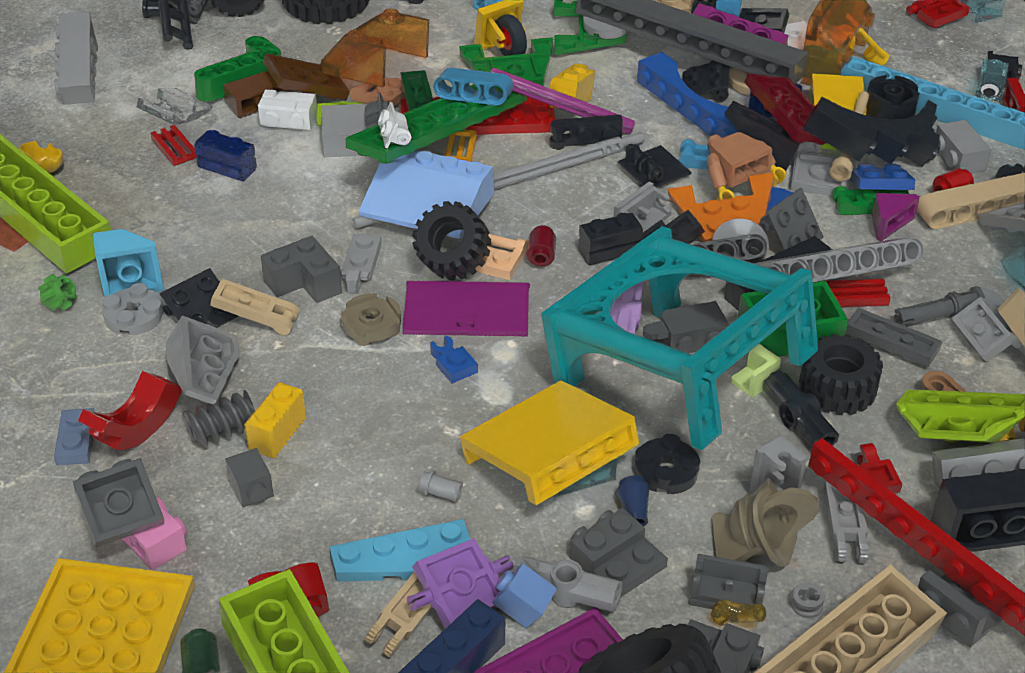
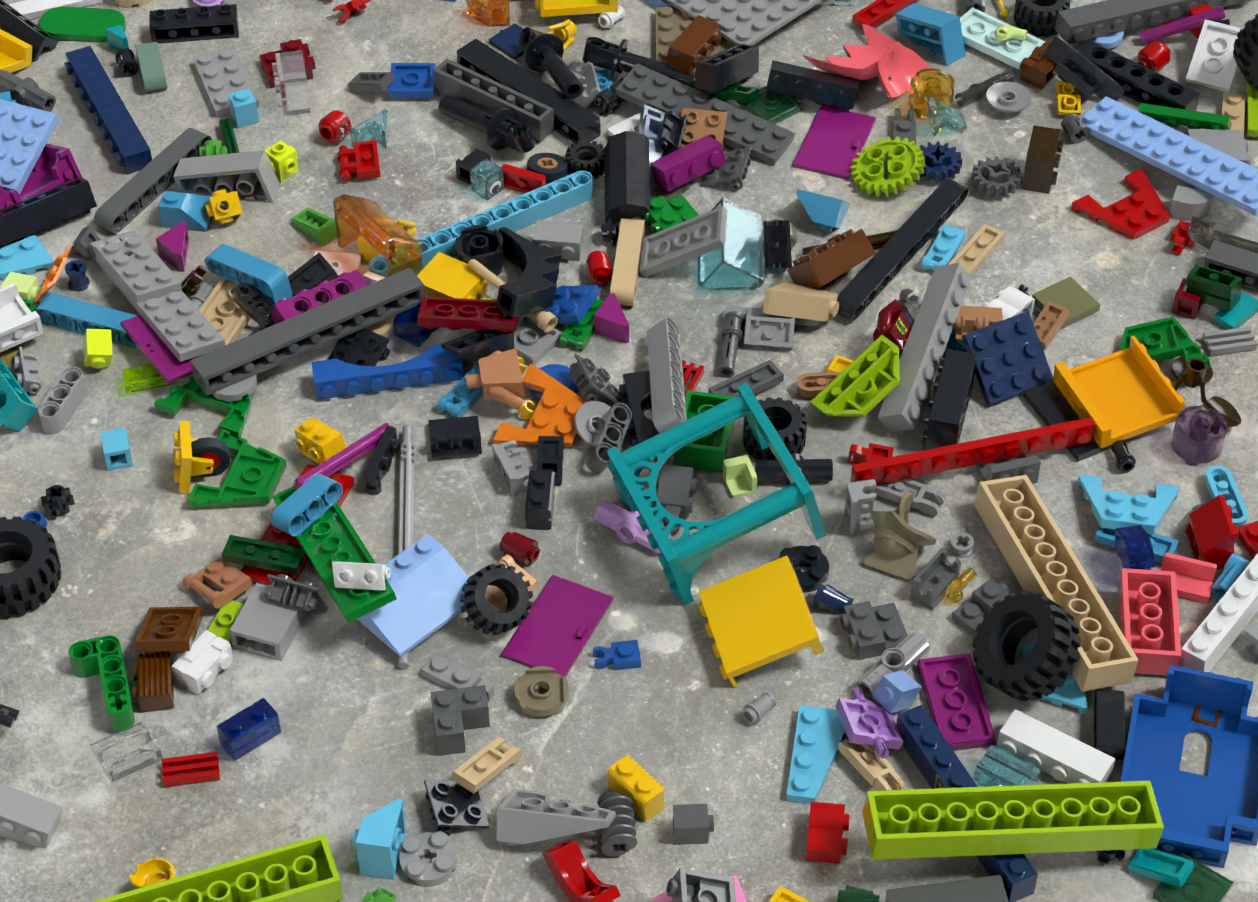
camera: 65 degrees left, 5 degrees up
clear orange windscreen [321,9,430,87] -> none

